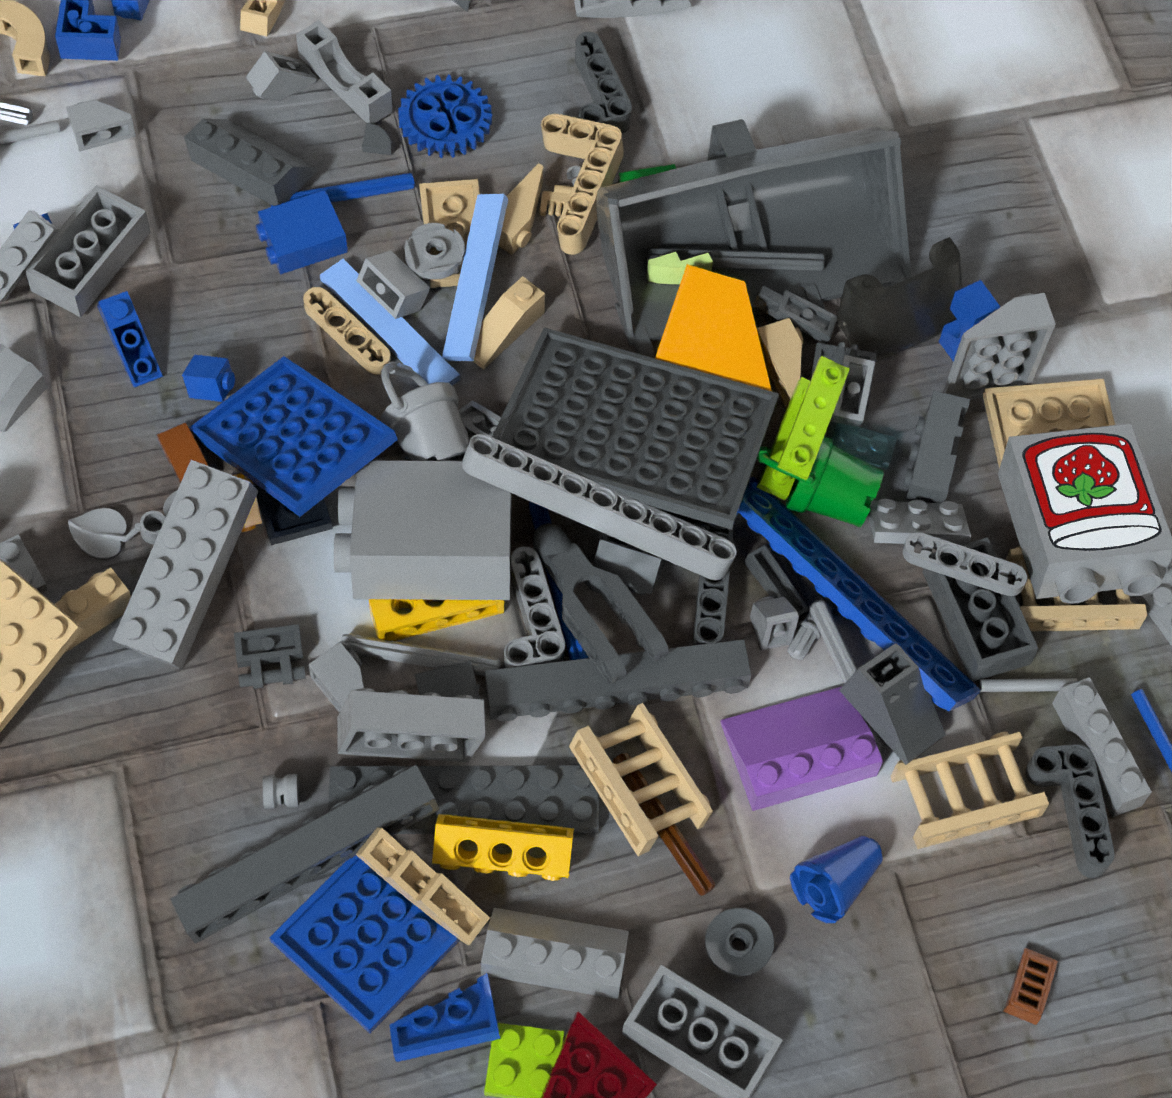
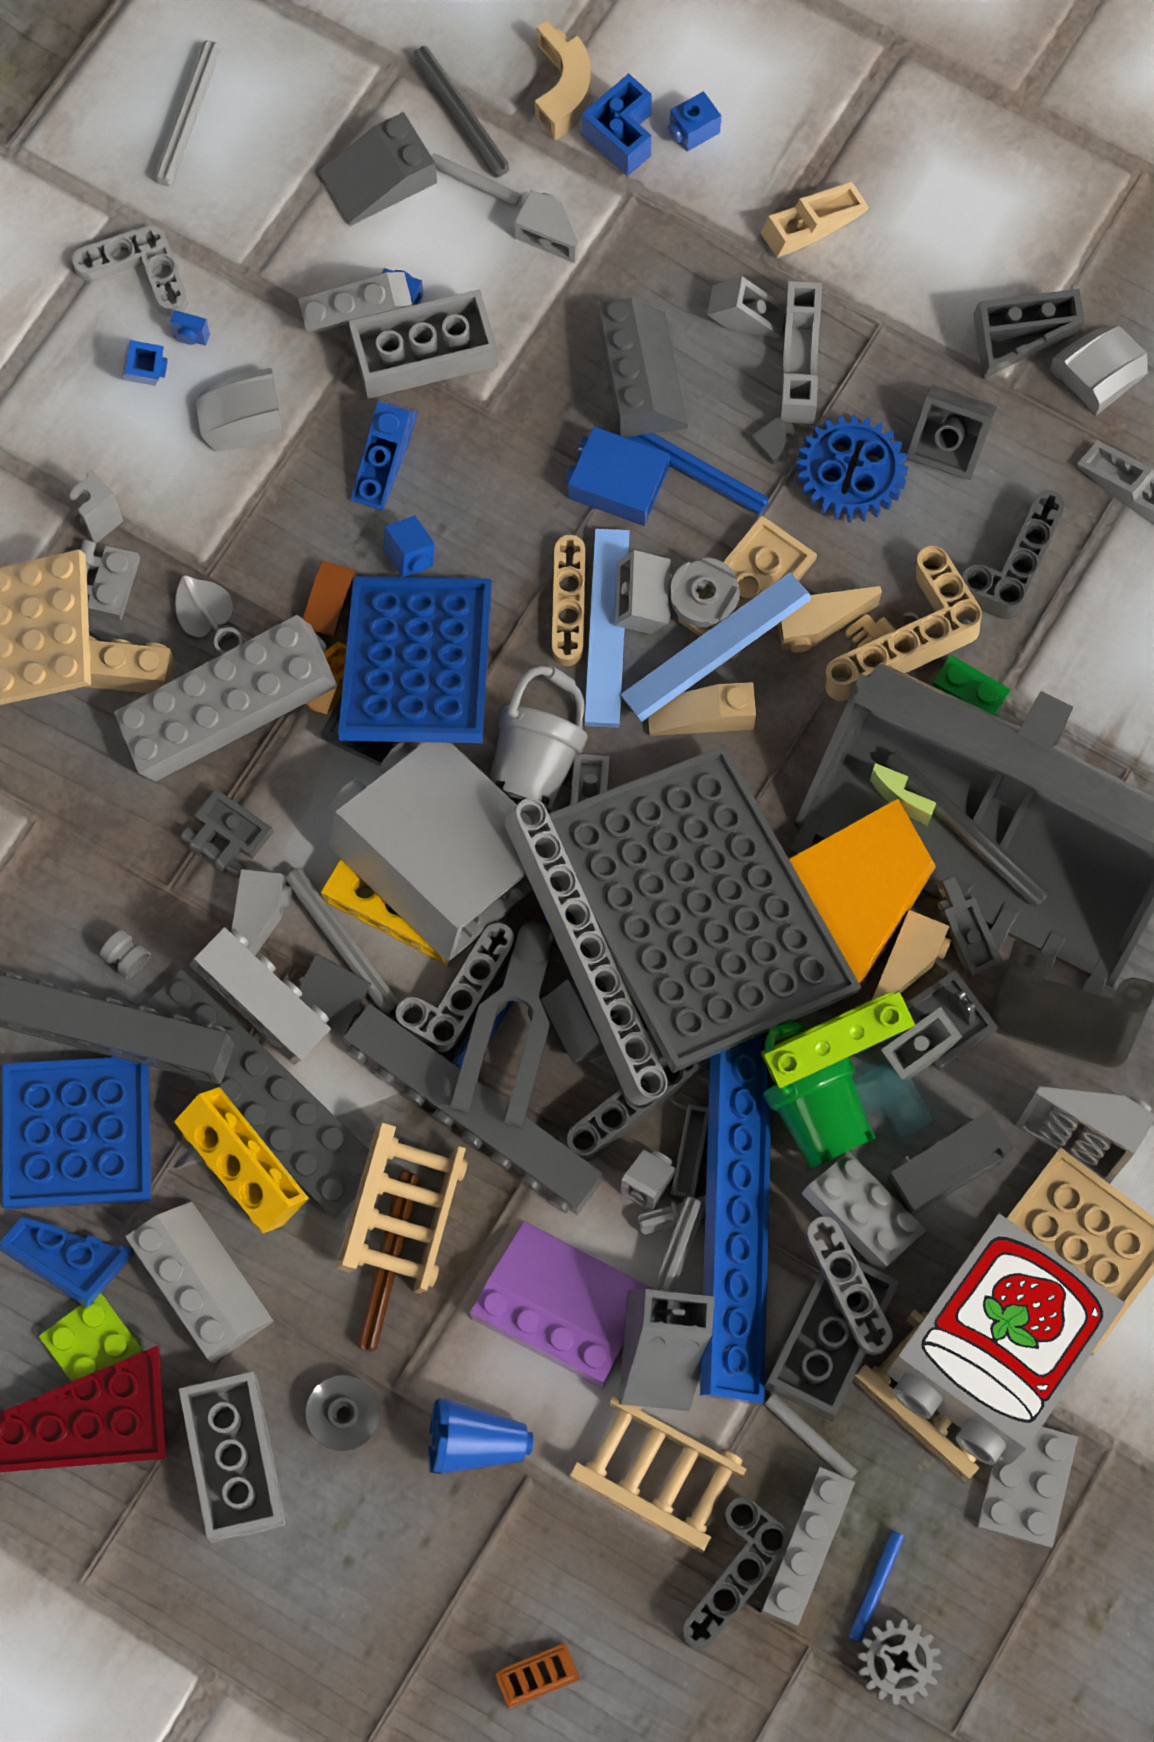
camera: 50 degrees right, 10 degrees up
tan slope [356,828,490,945] -> none
blue arch [939,280,1001,361] -> none
none -> dark grey slope [907,385,997,480]

